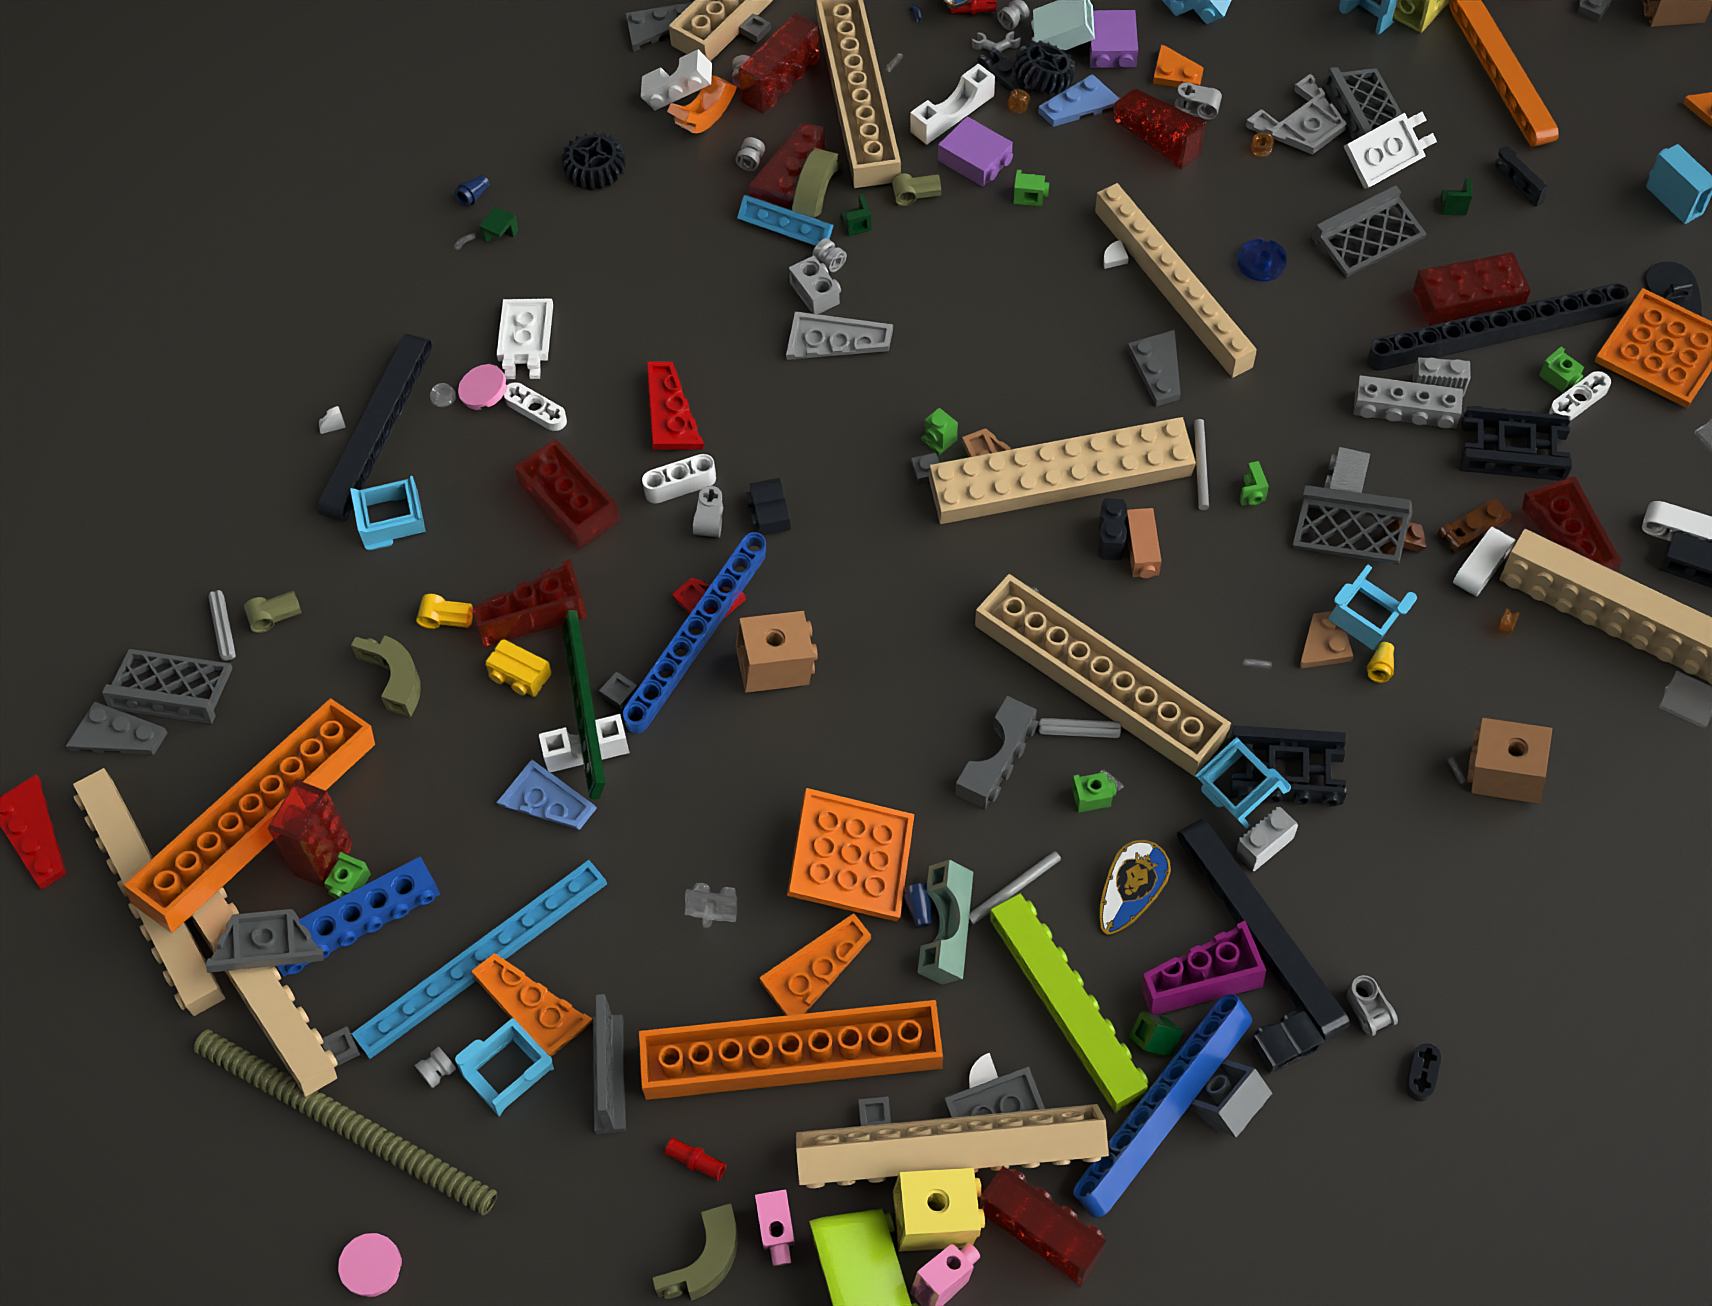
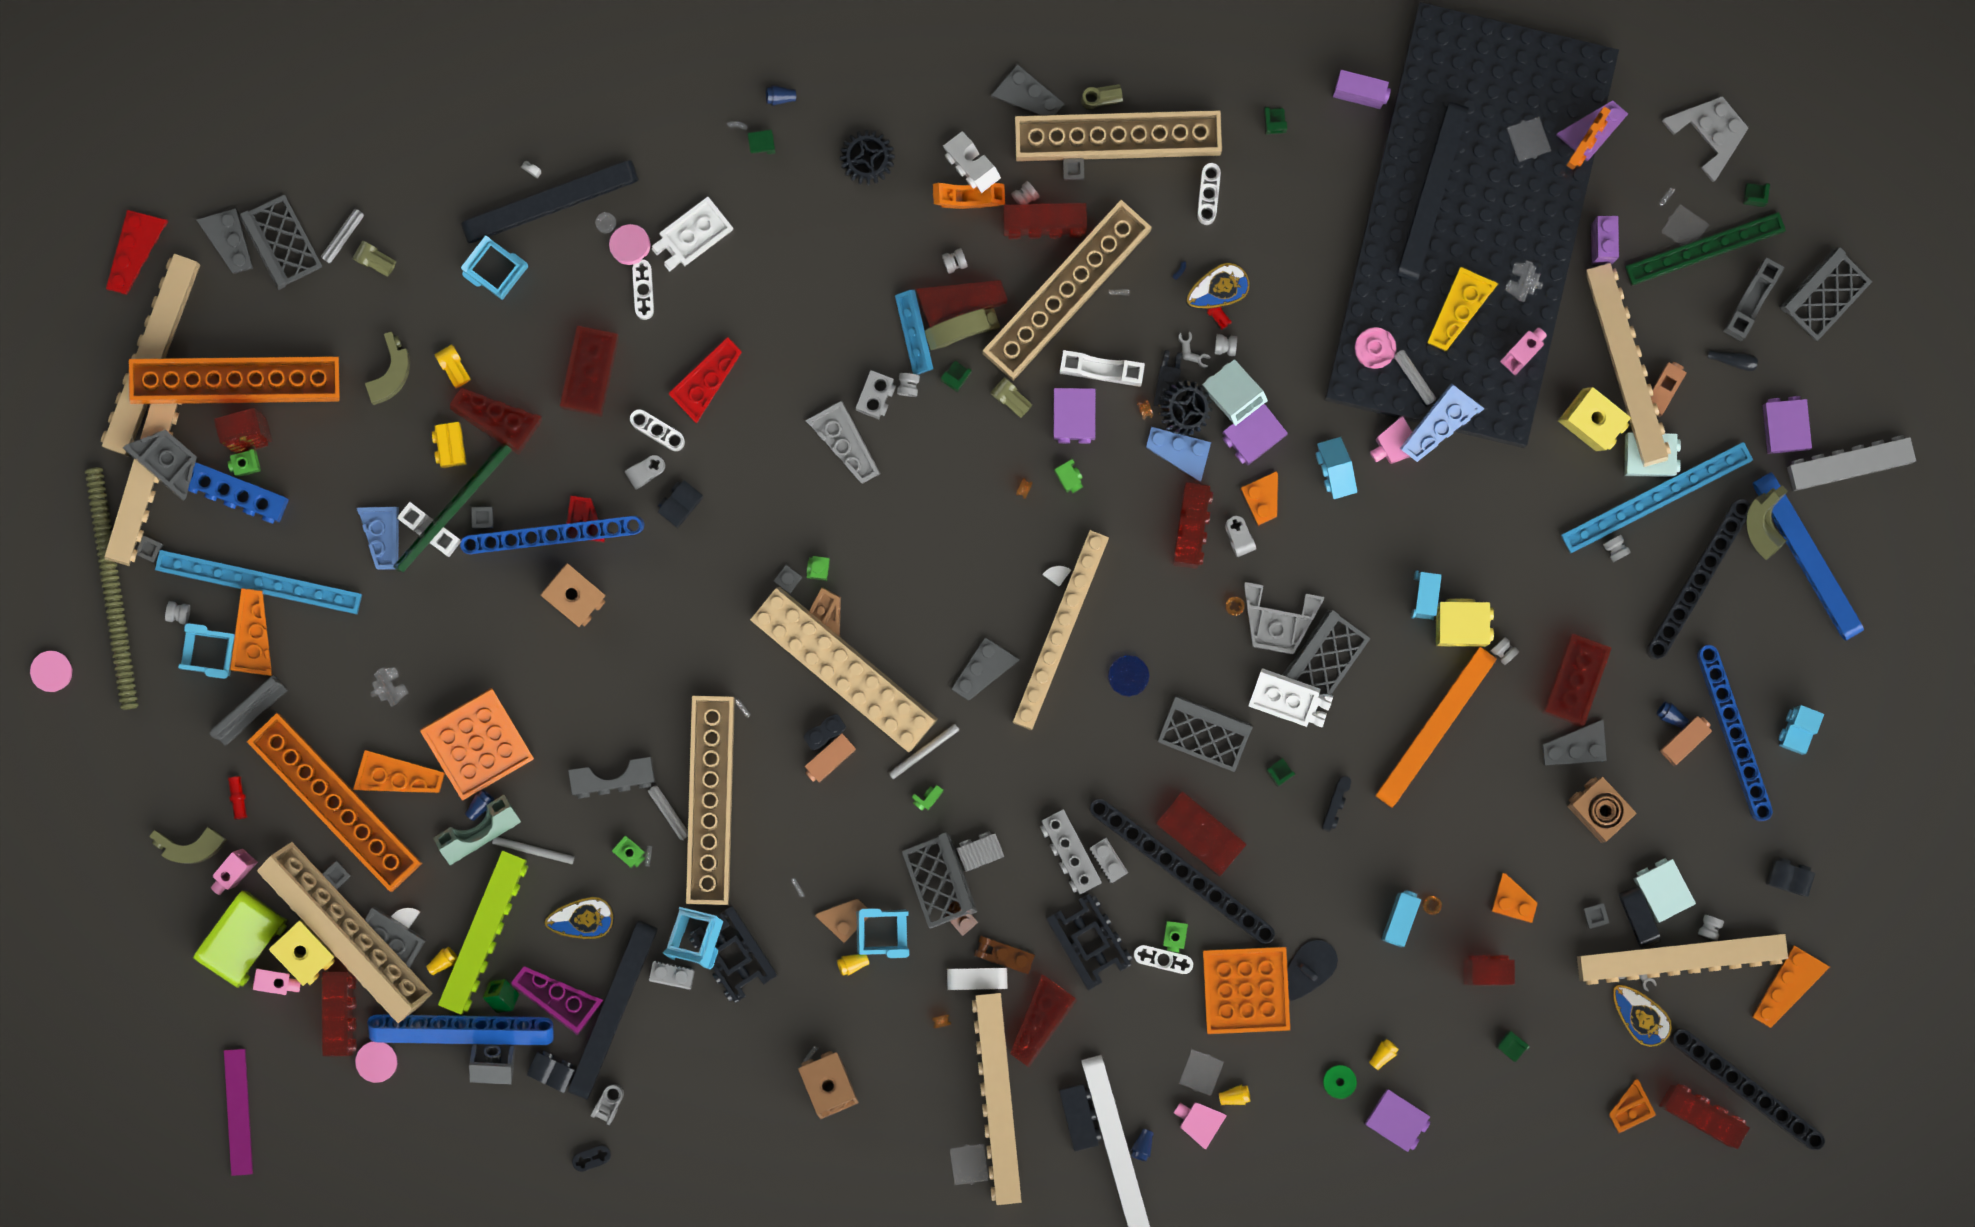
camera: 45 degrees right, 25 degrees up
none -> bright pink tile [355,1042,398,1083]
none -> yellow cone [426,947,458,976]
none -> clear orange bush [1016,478,1033,499]

